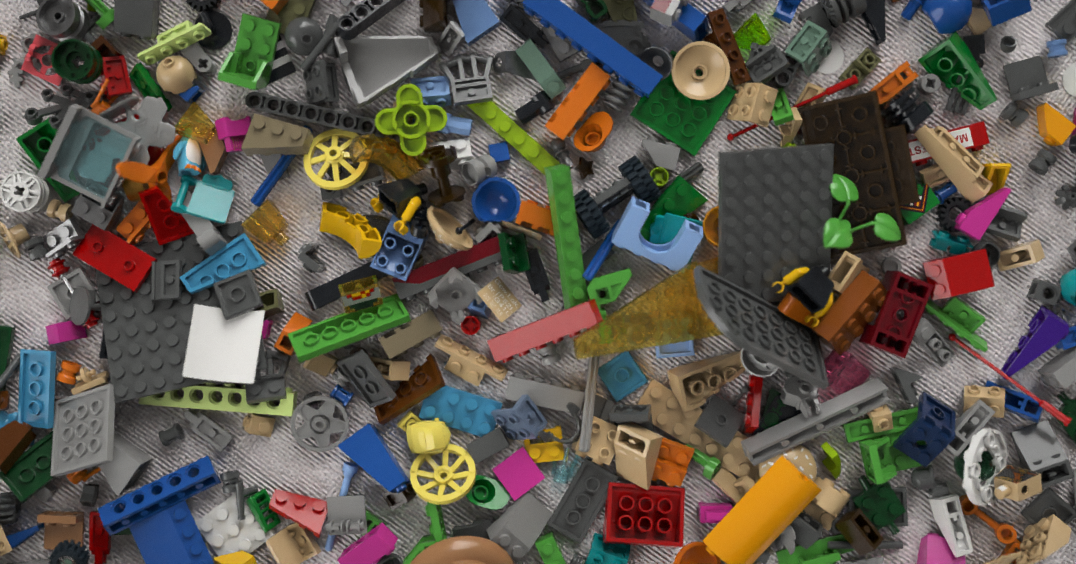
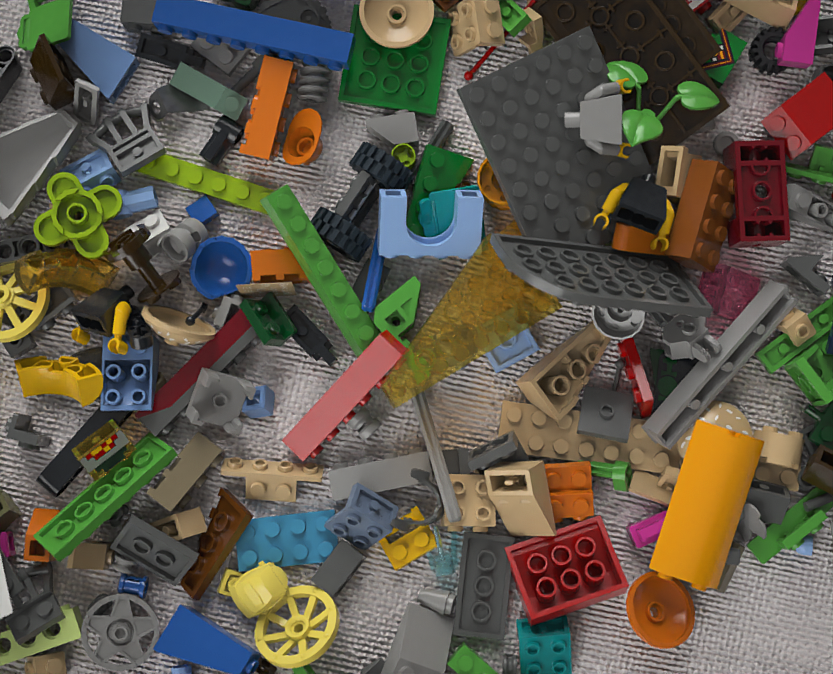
camera: 20 degrees left, 5 degrees down
red wheel [461,315,481,335] -> none
green piece [466,475,510,510] -> none
tan sticker [477,276,522,323] -> none
dark pink piece [492,447,545,501] -> none
dark grey axle [550,138,573,169] -> none
dark brown piece [574,157,594,179] -> none
dark azure tile [598,349,648,402] -> none
dark grey piece [639,46,673,81] -> none
lime slope [821,441,841,479] -> none
teal hinge [929,230,973,255] -> none
blue pin [933,182,957,204] -> none
none -> light grey cone [417,588,457,615]
none -> light grey torso [565,78,631,159]

